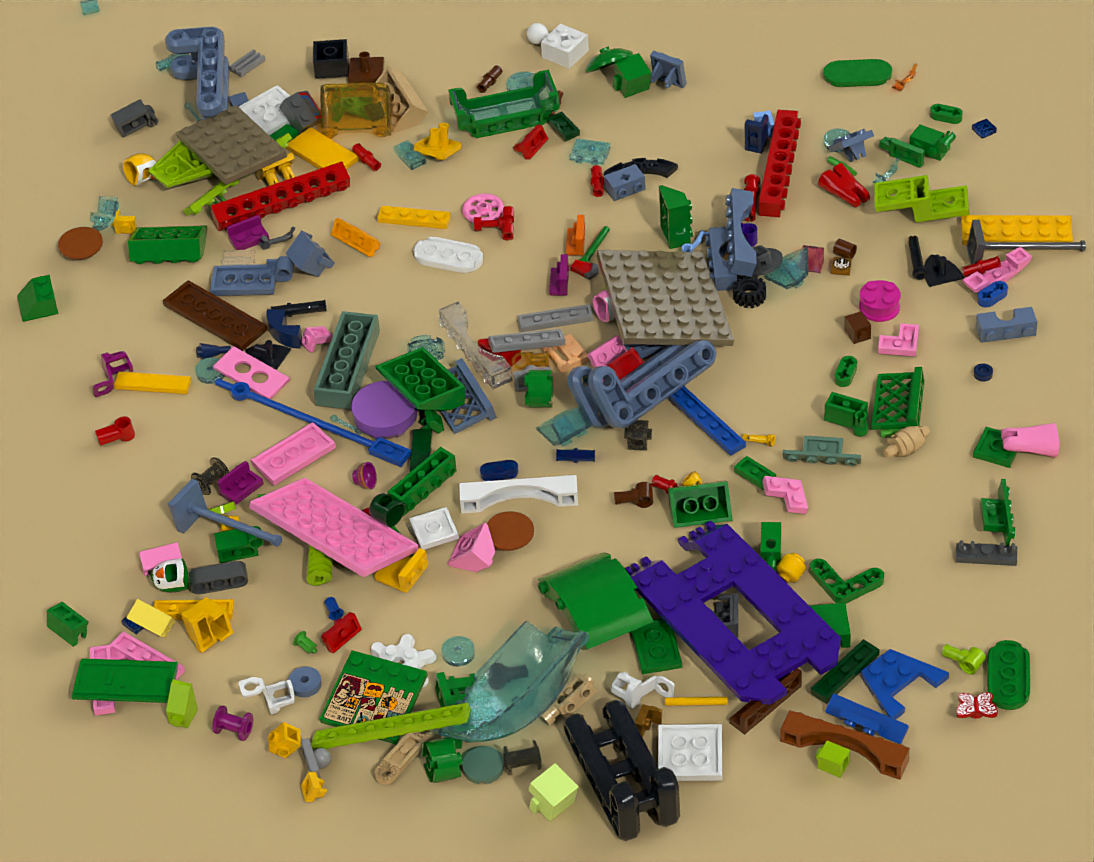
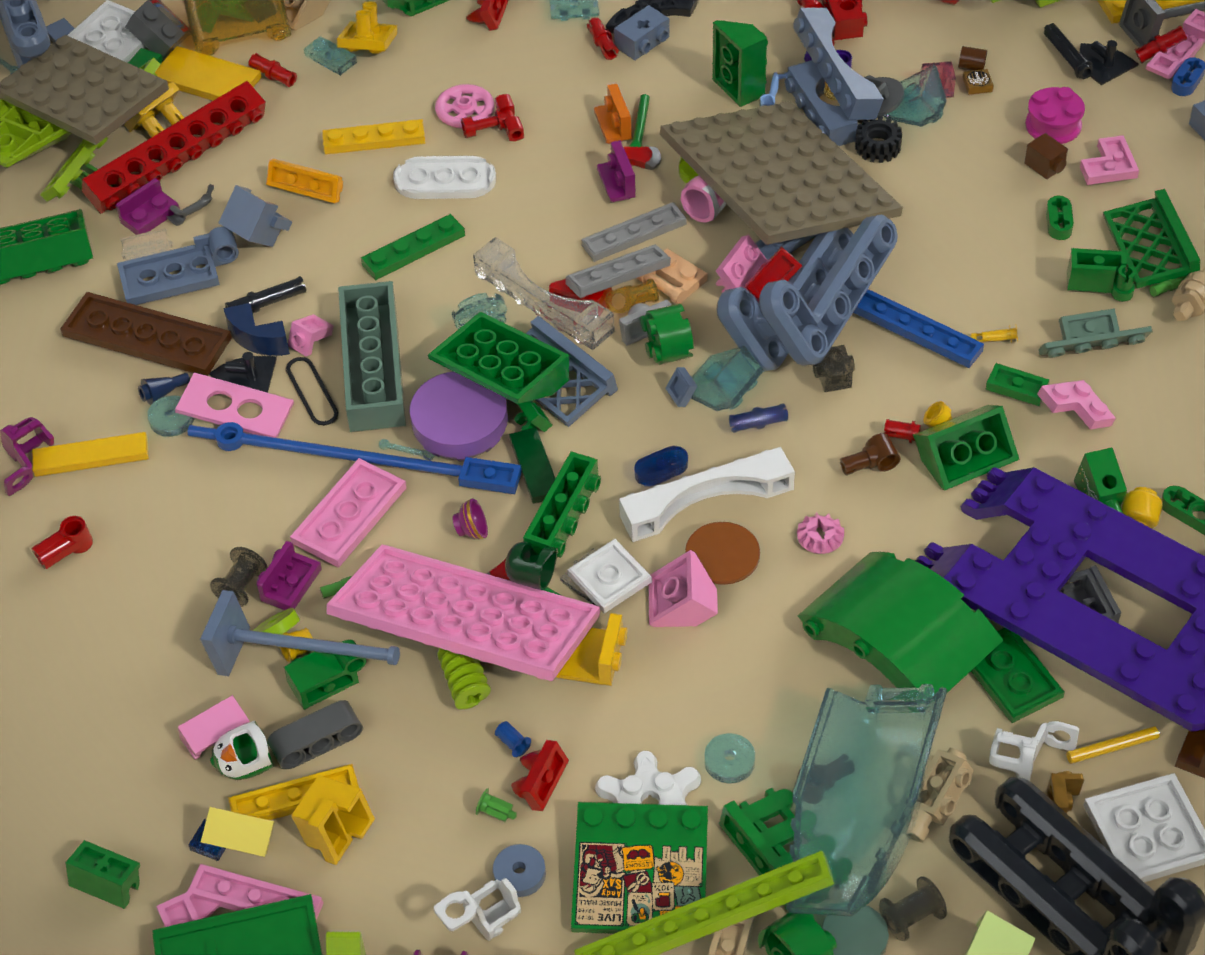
camera: 20 degrees left, 5 degrees up
none -> black piece [286,357,338,425]
none -> green plate [361,213,465,281]
none -> sand blue tile [666,367,697,407]
none -> bright pink gear [797,512,844,554]

